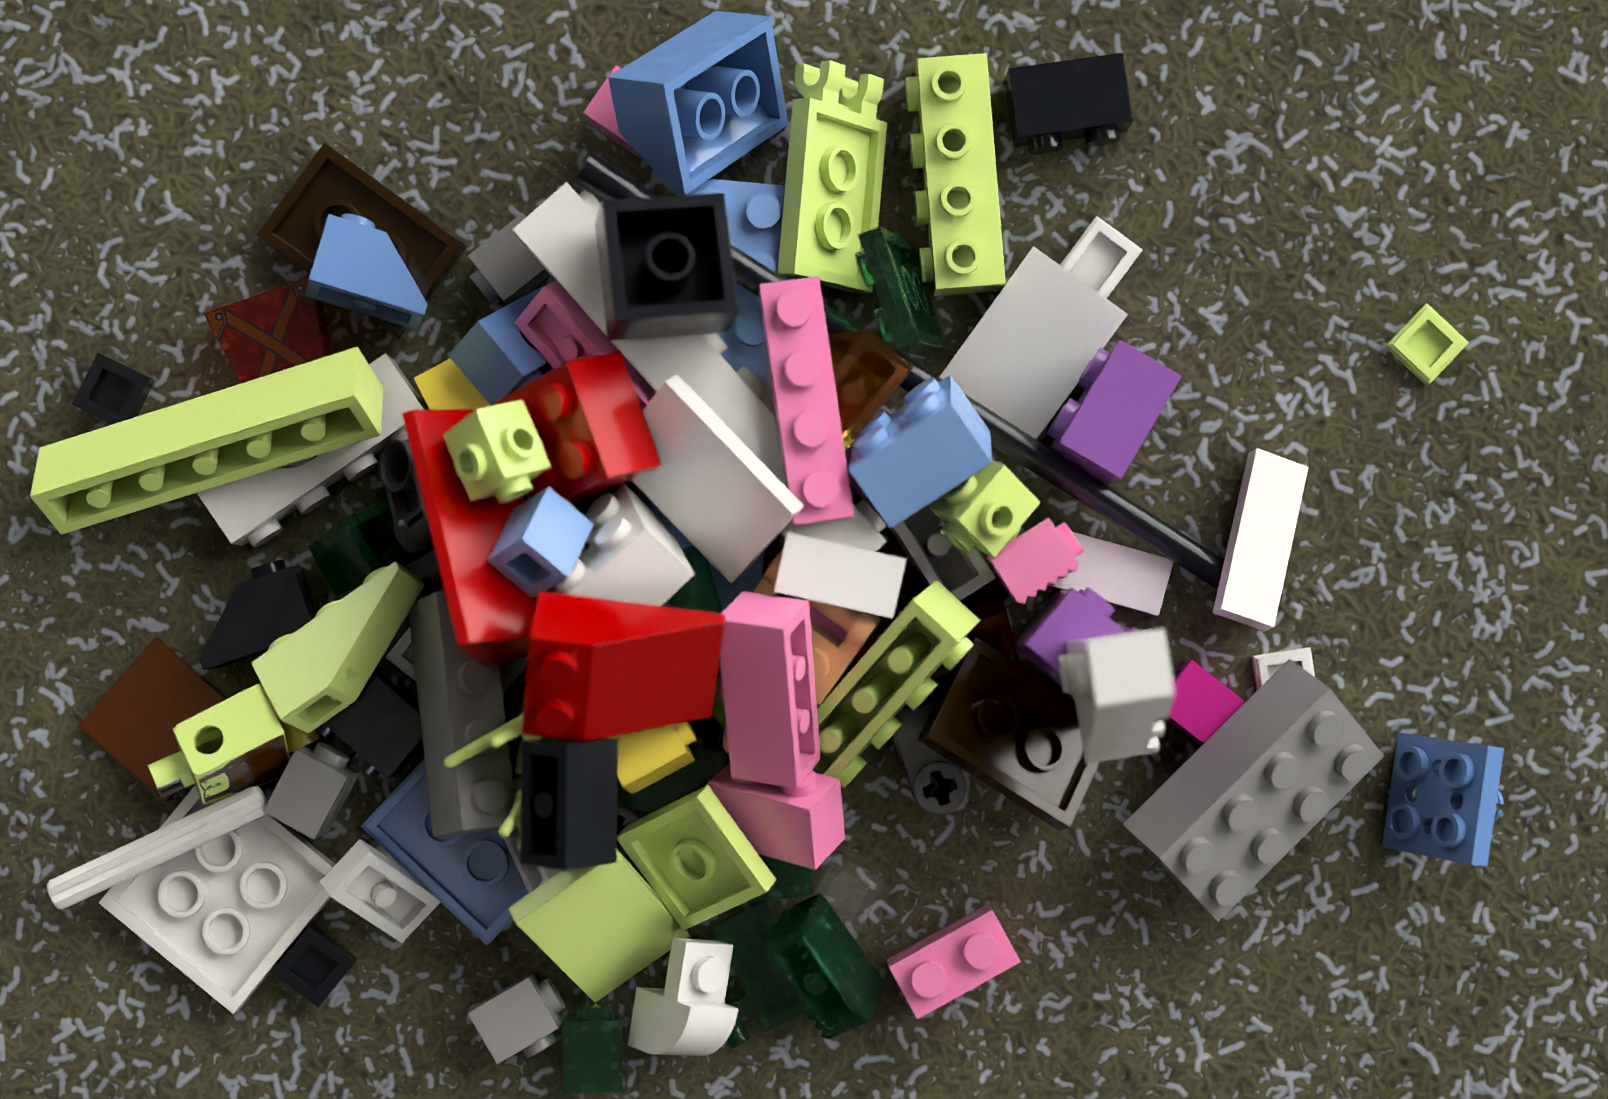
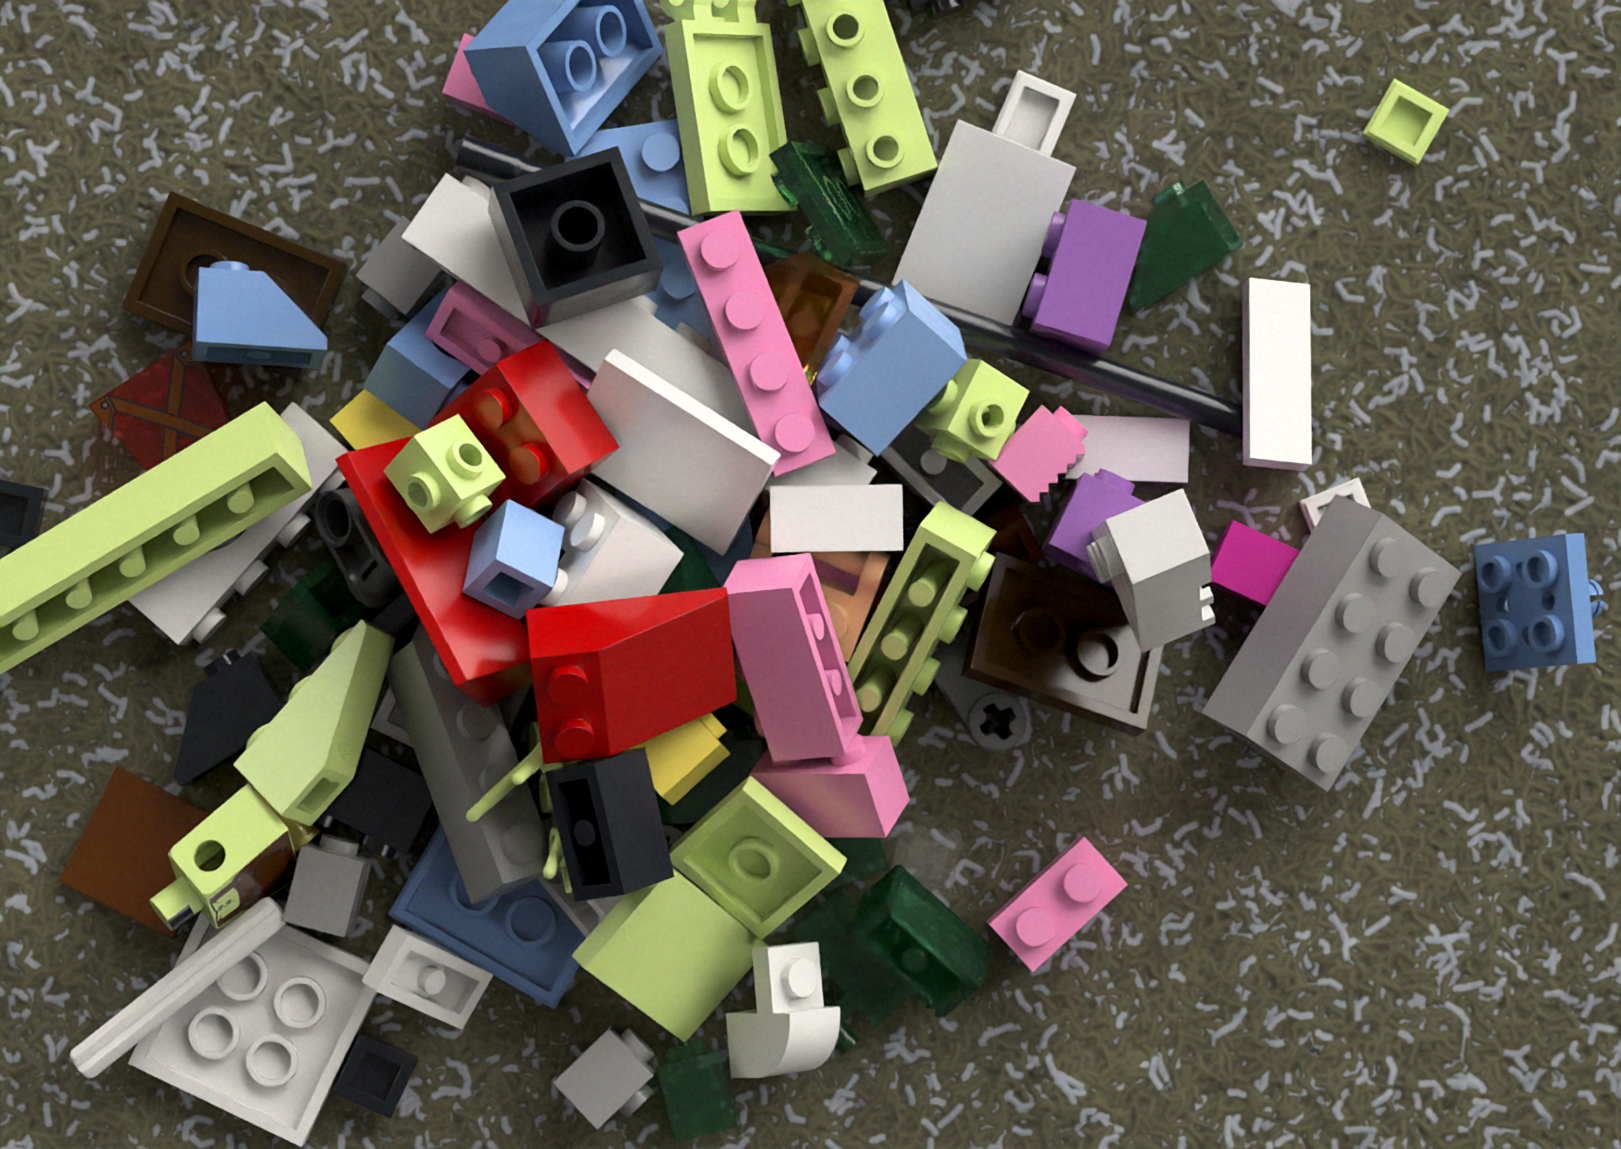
camera: 15 degrees left, 0 degrees up
none -> clear green slope [1125,180,1244,319]

